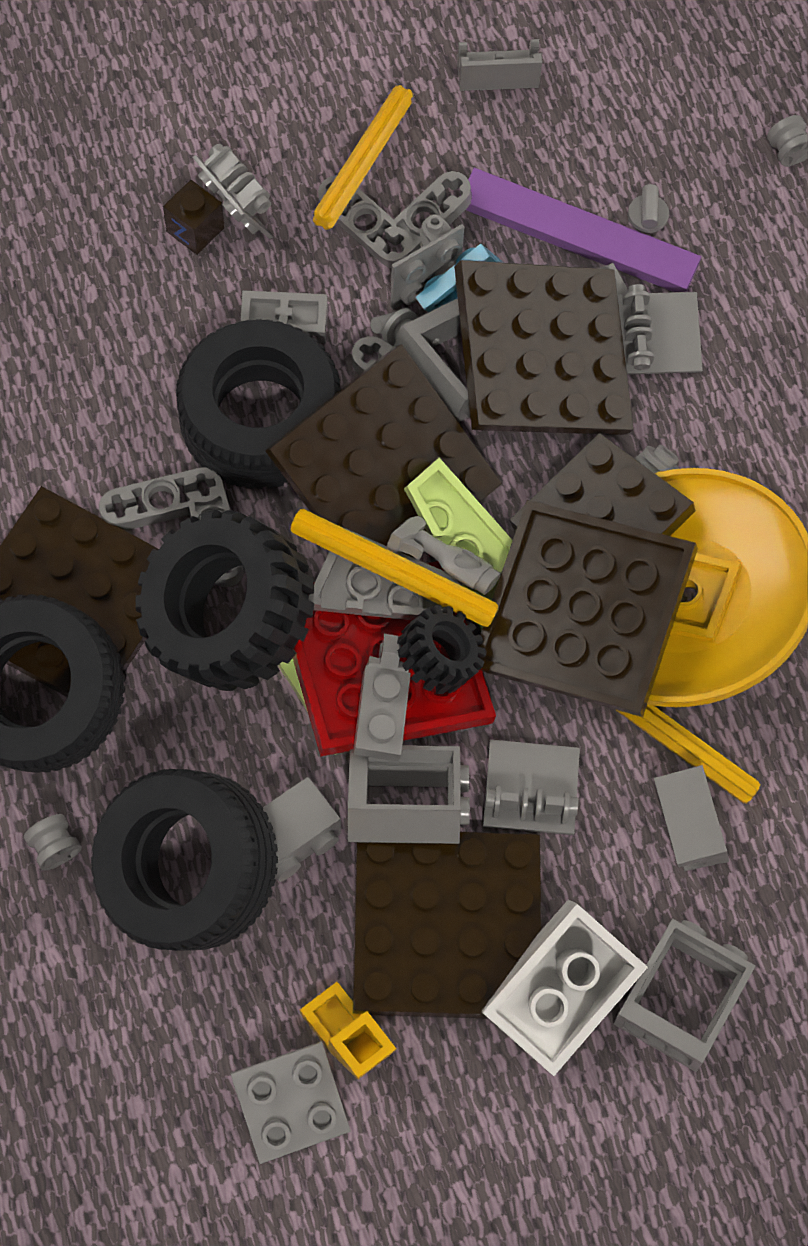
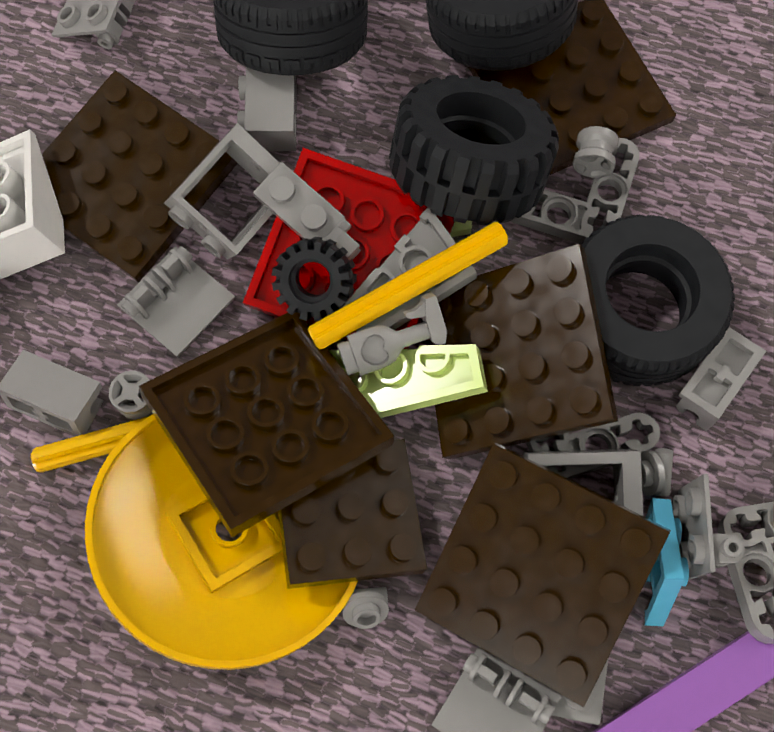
camera: 130 degrees right, 5 degrees up
yellow slope [300,982,397,1080] -> none
none -> light grey wheel [109,370,153,420]
none -> light grey wheel [573,126,619,178]

